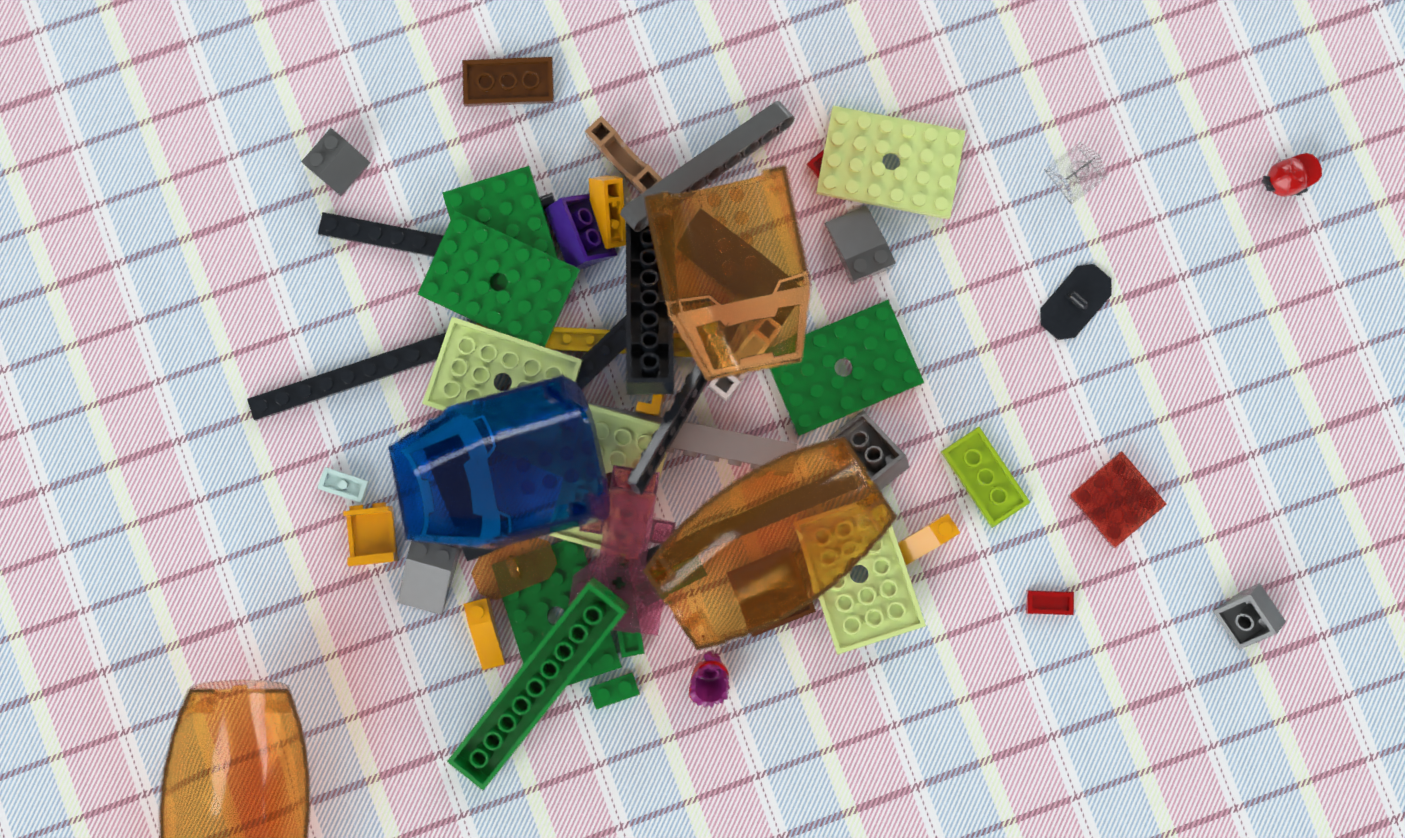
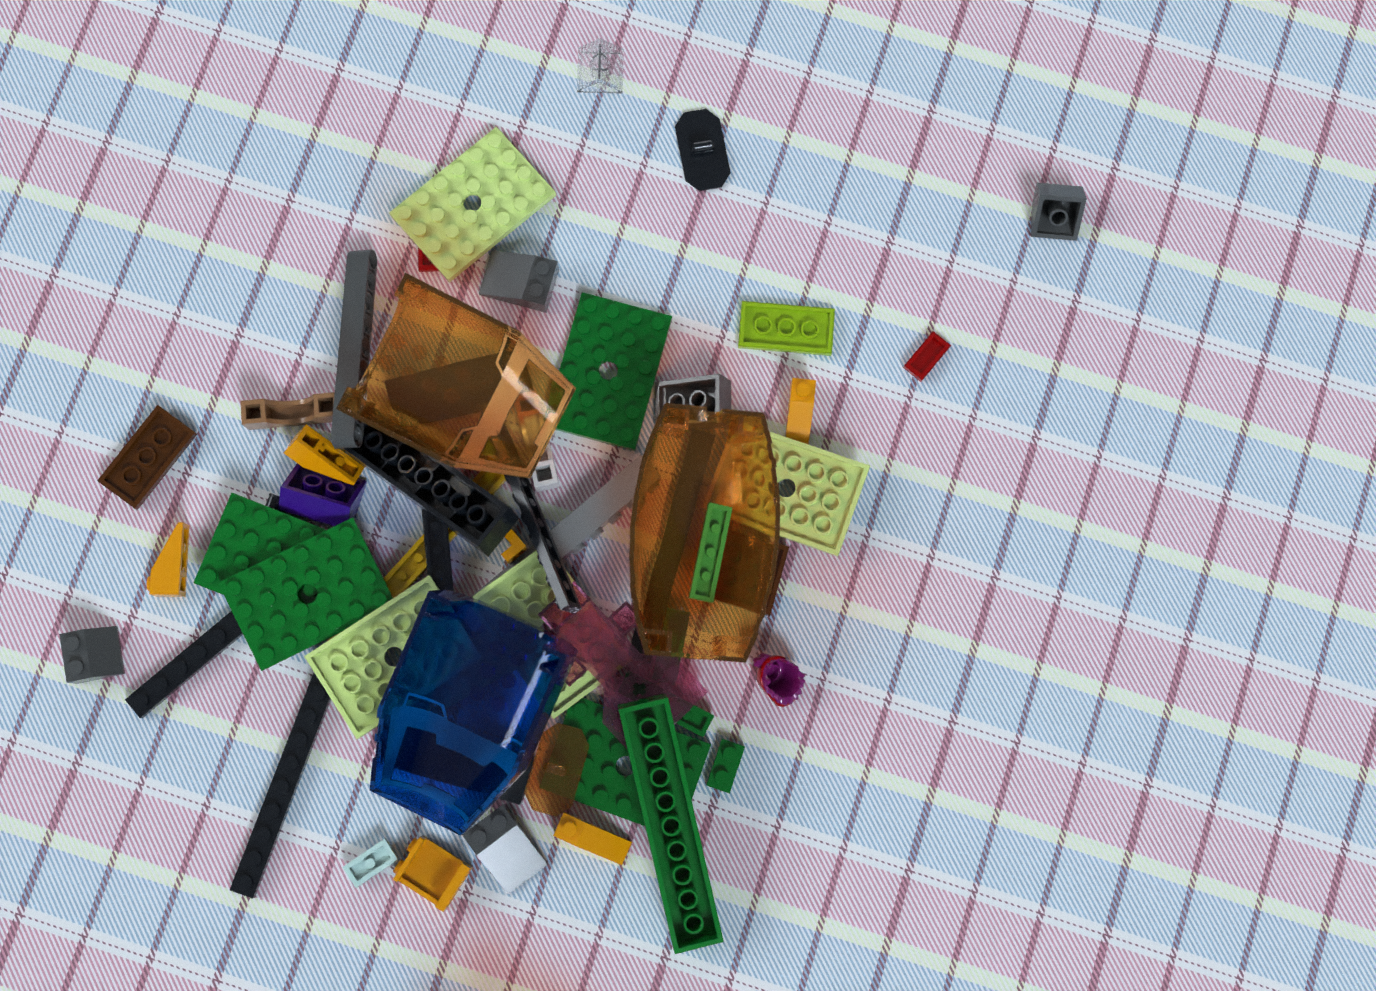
camera: 60 degrees left, 5 degrees down
clear red plate [1068,451,1167,548] -> none
none -> light orange slope [146,522,190,597]
none -> bright green plate [688,502,733,603]

